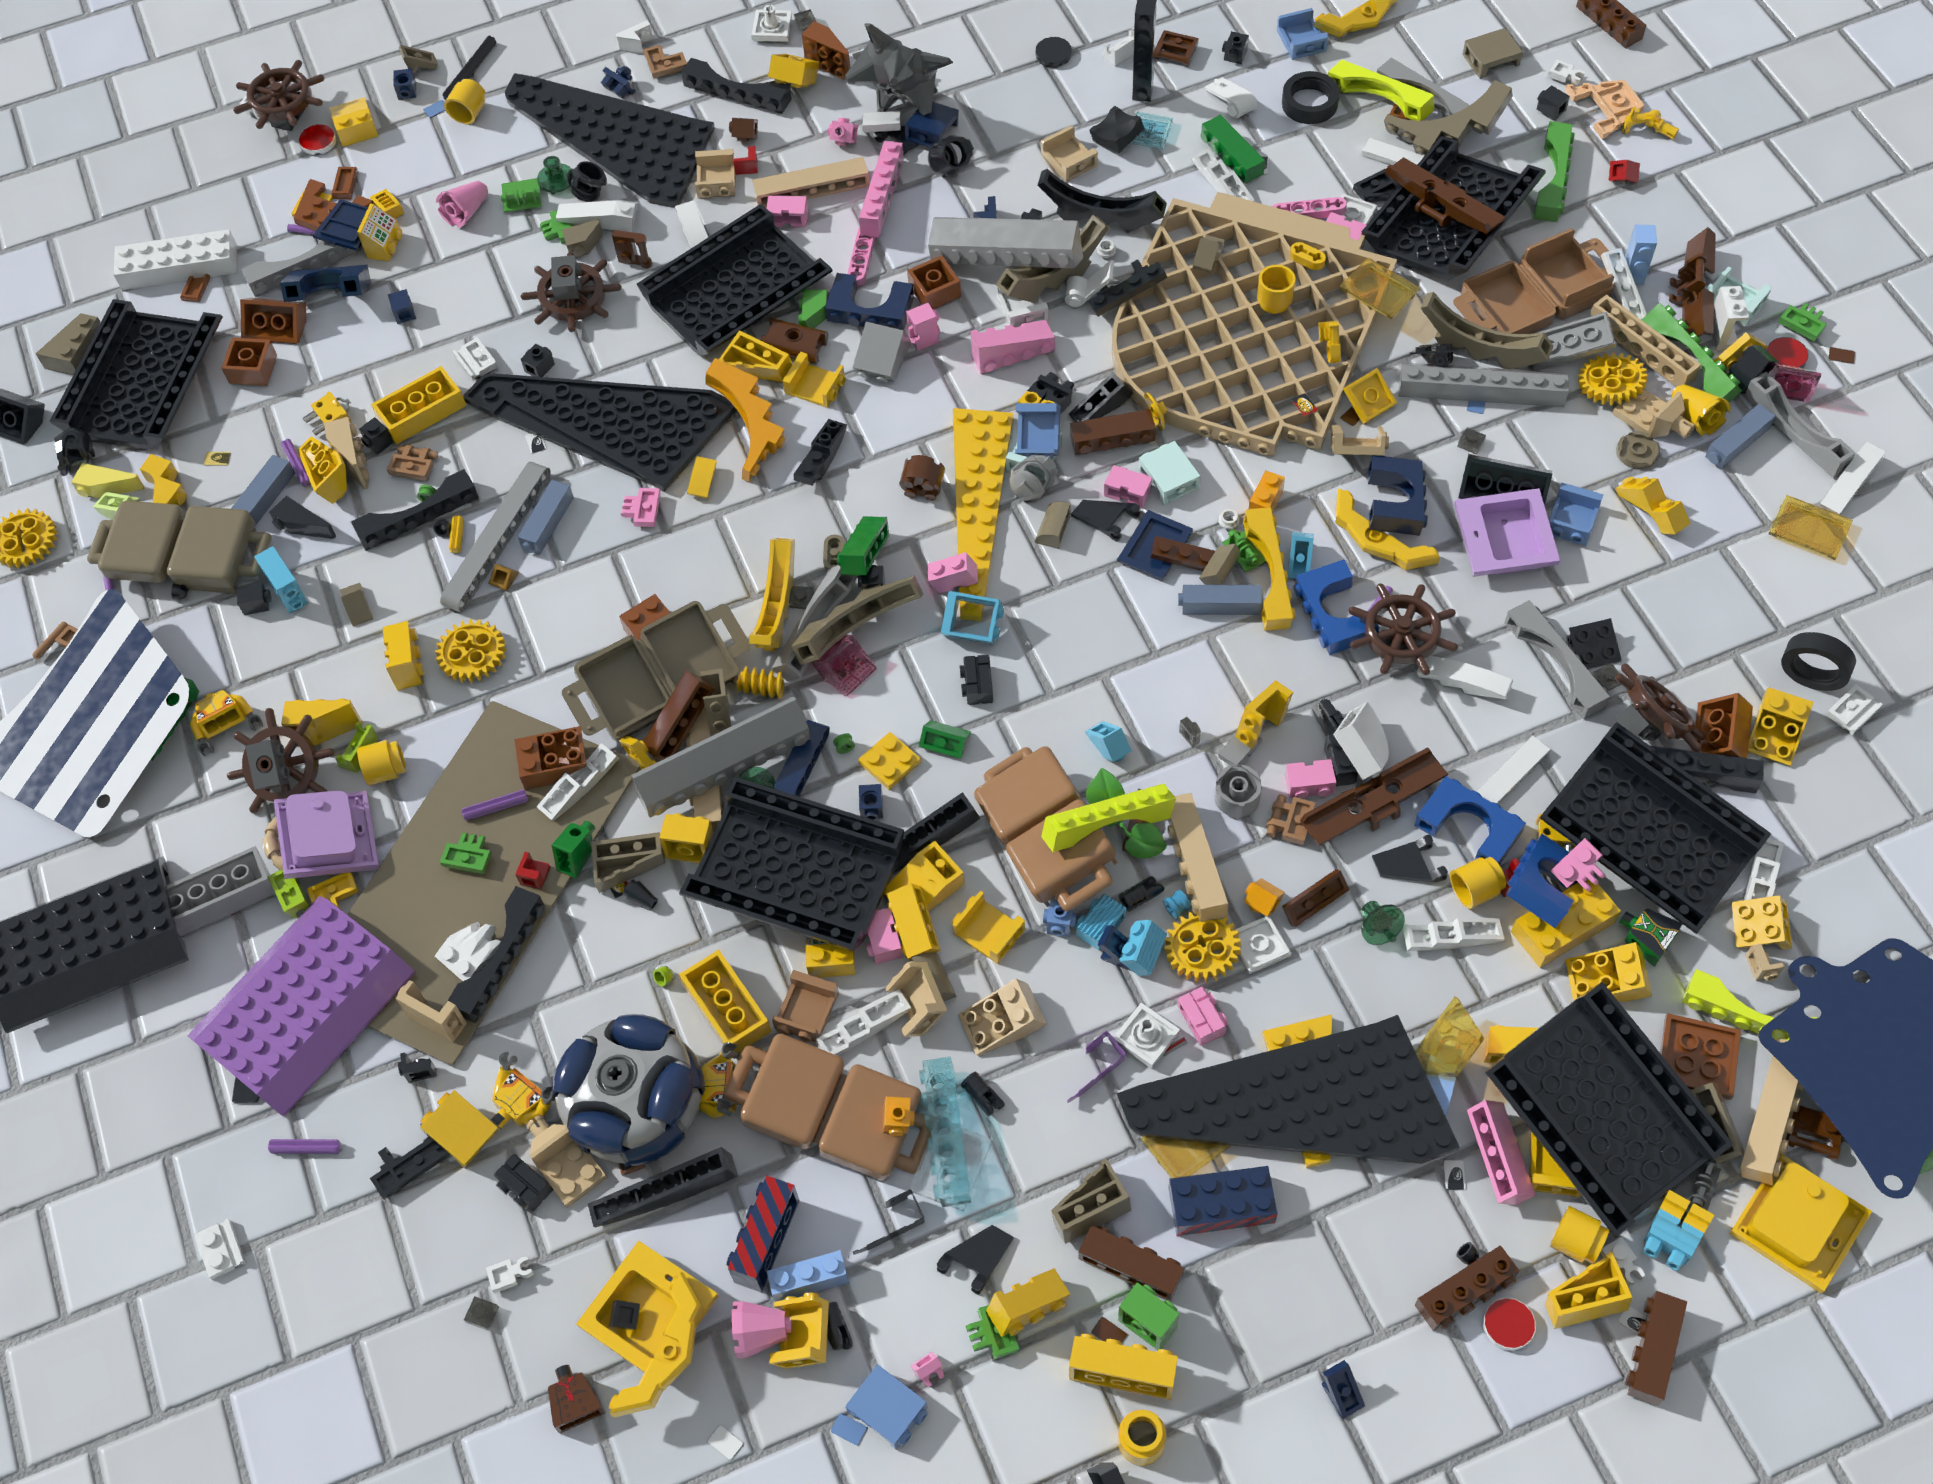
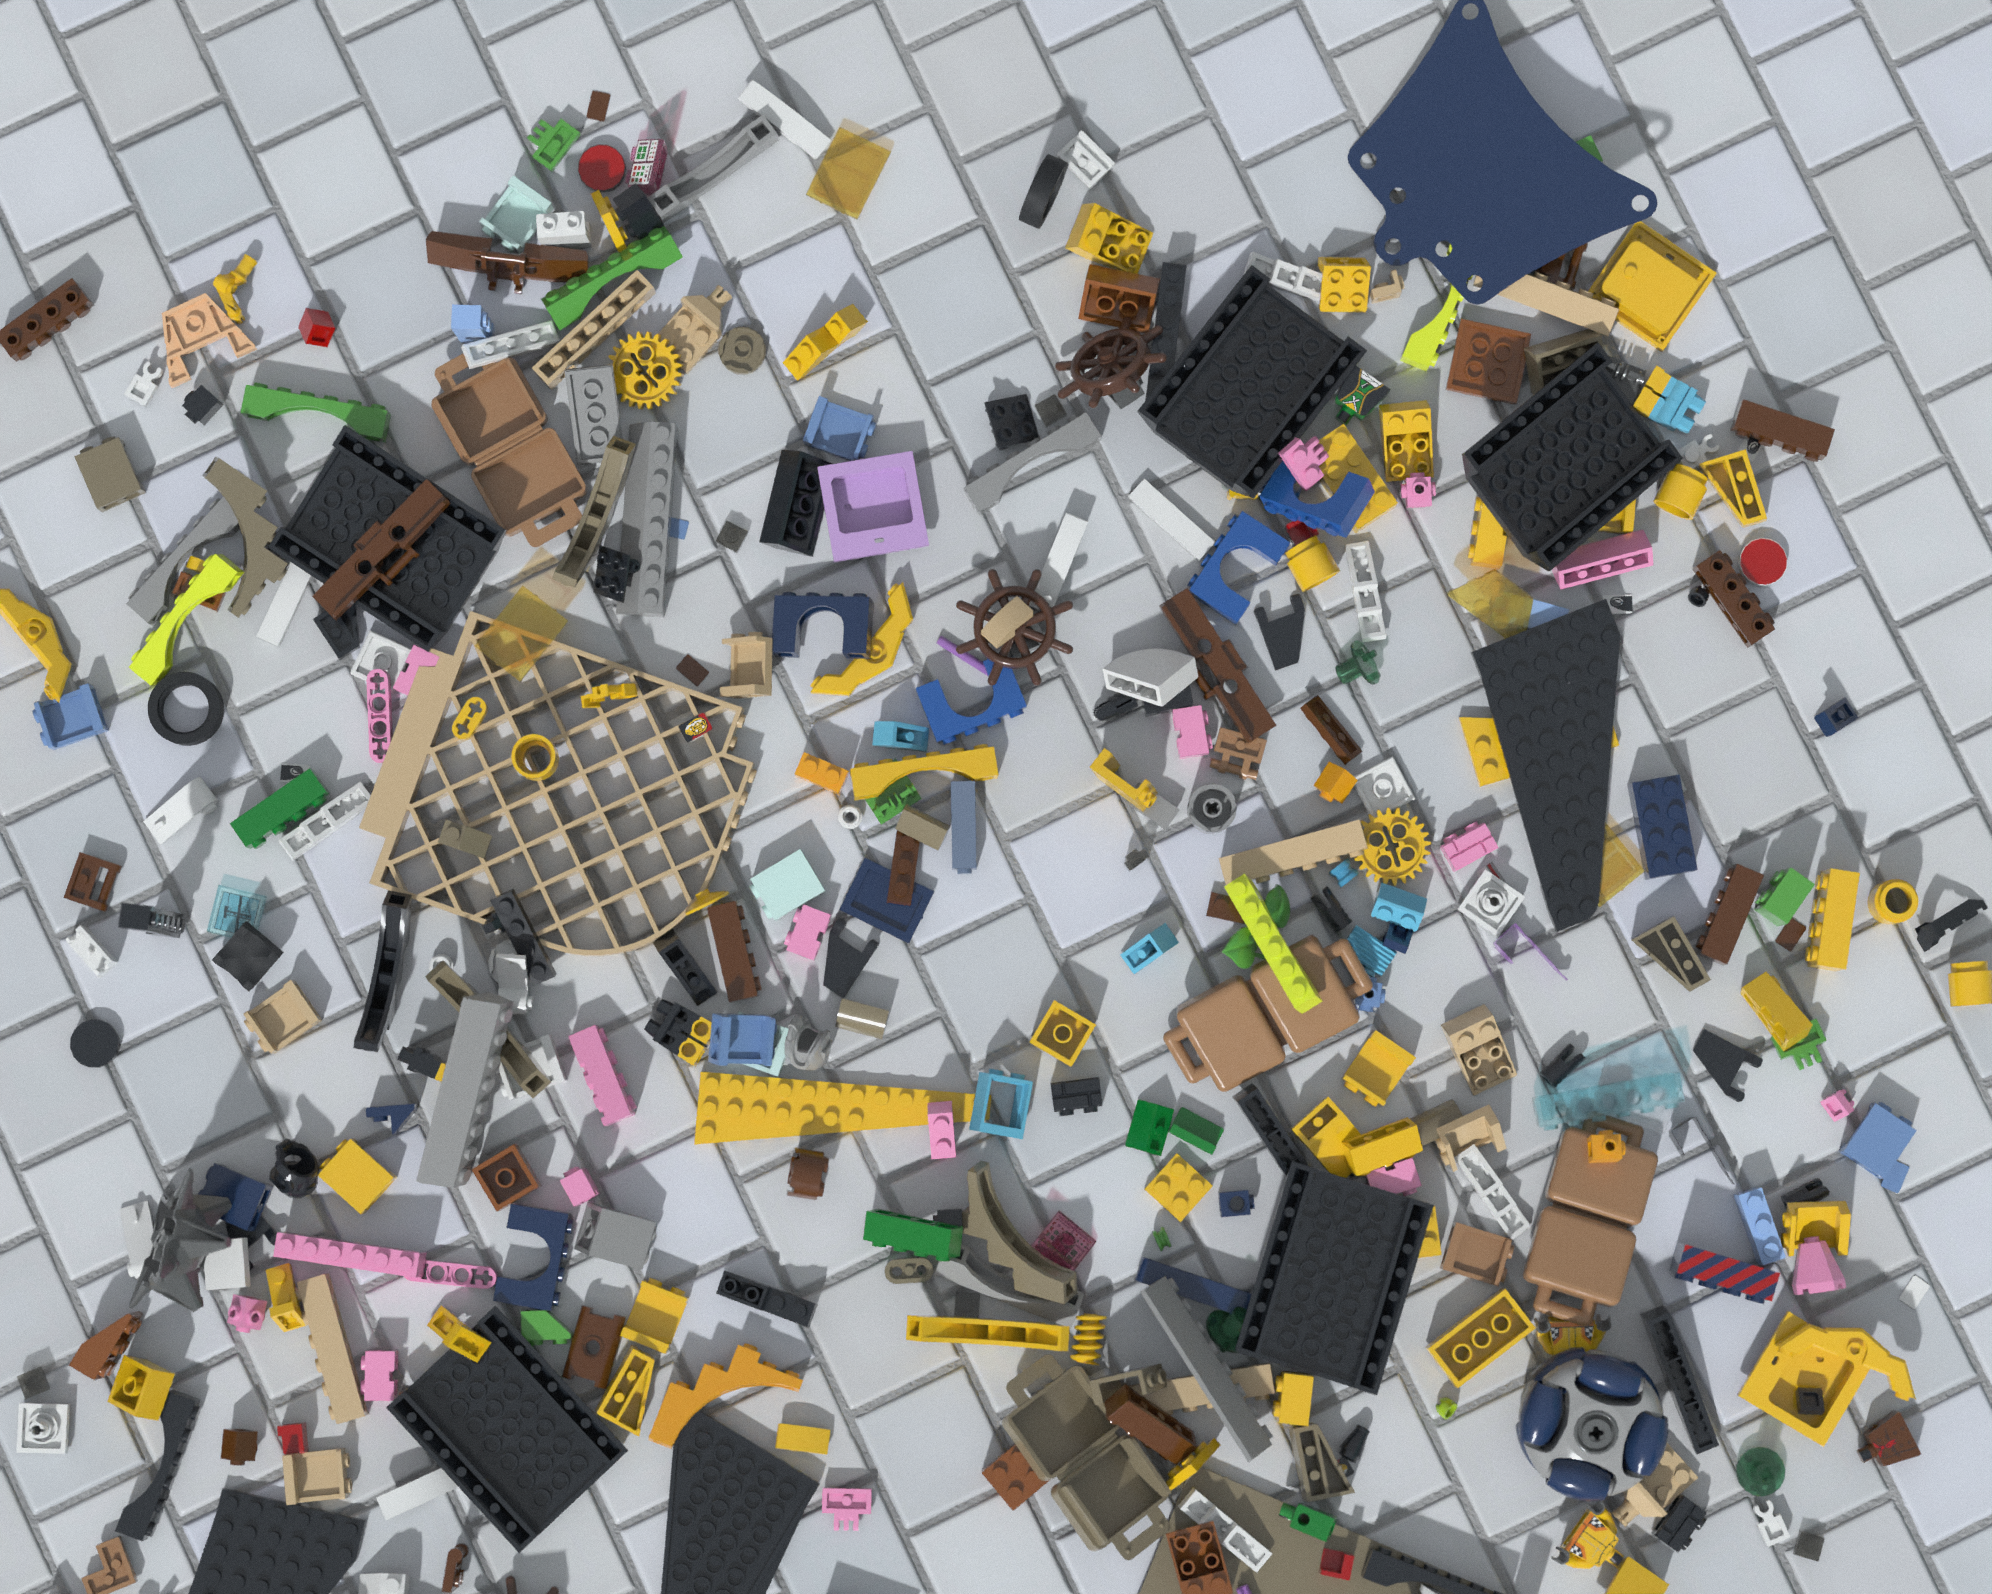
camera: 95 degrees left, 25 degrees up
black brick [1222,31,1249,64] -> none
yellow tile [1343,368,1398,424] -> none
yellow cone [1671,384,1731,436] -> none
sand blue brick [1705,404,1776,469] -> none
none -> yellow bracket [266,1263,308,1332]
none -> yellow panel [318,1138,397,1214]
none -> yellow bracket [427,1305,491,1363]
none -> tan slope [981,596,1033,649]
none -> yellow brick [1029,1000,1096,1067]
none -> green panel [1168,1107,1224,1155]
none -> bright pink brick [1401,473,1436,508]
none -> clear green piece [1736,1447,1785,1496]

